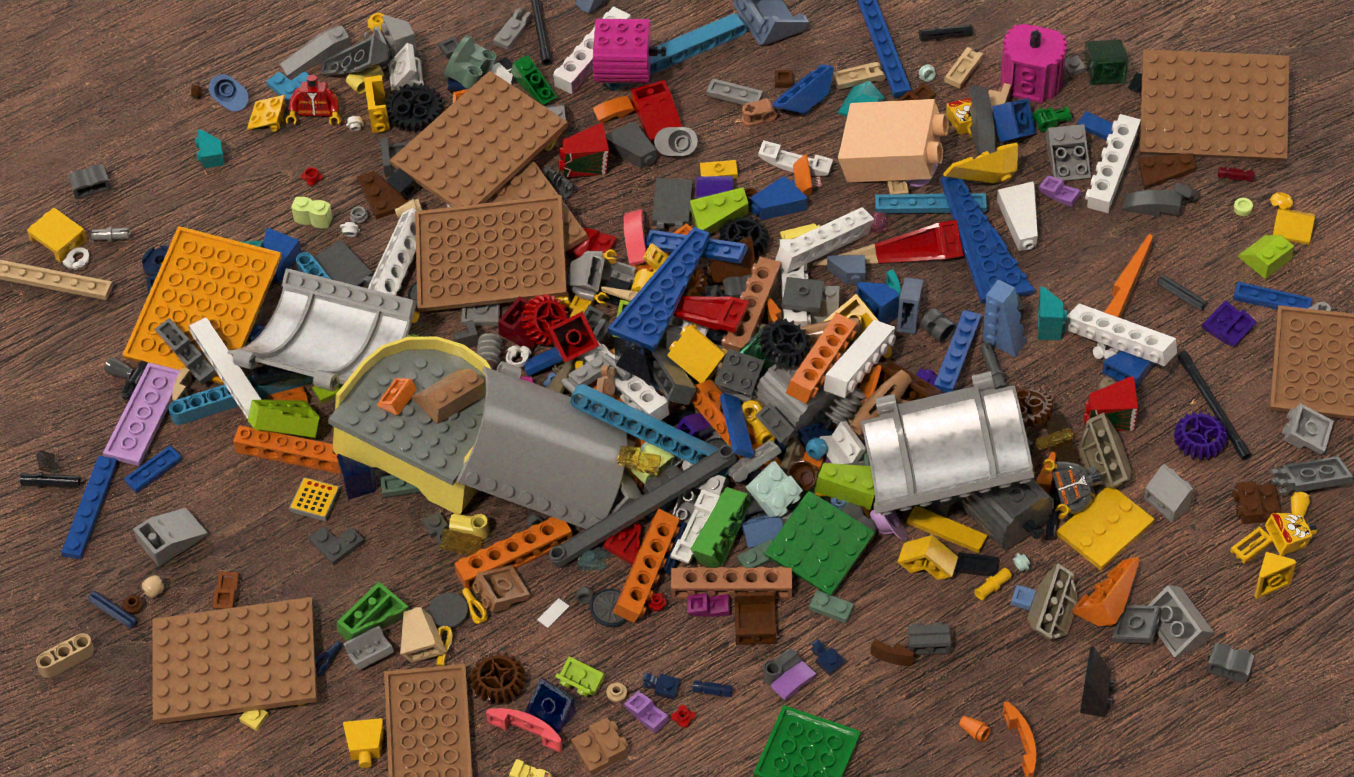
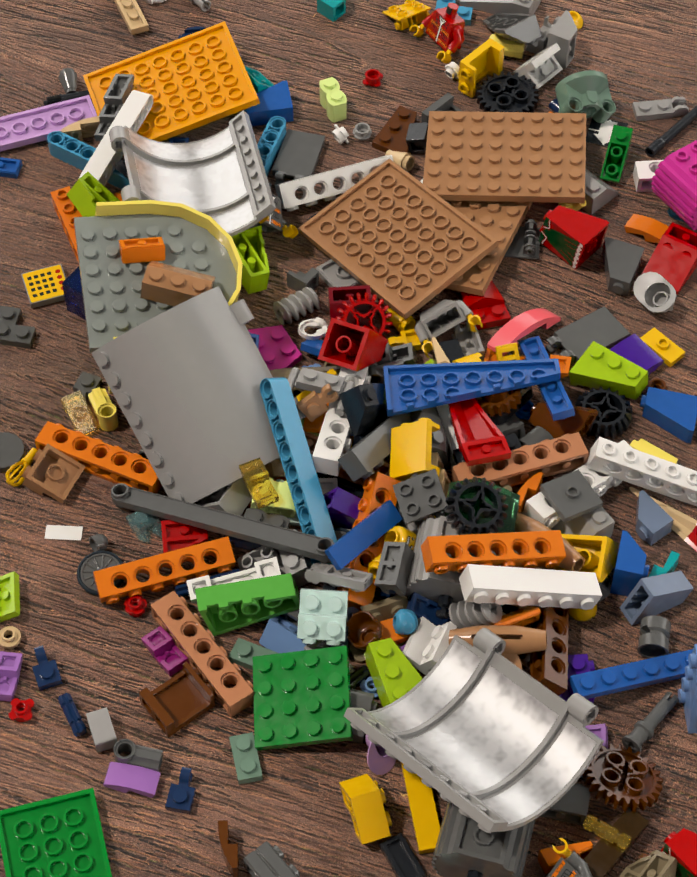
camera: 50 degrees right, 0 degrees up
none -> light grey piece [86,707,117,753]

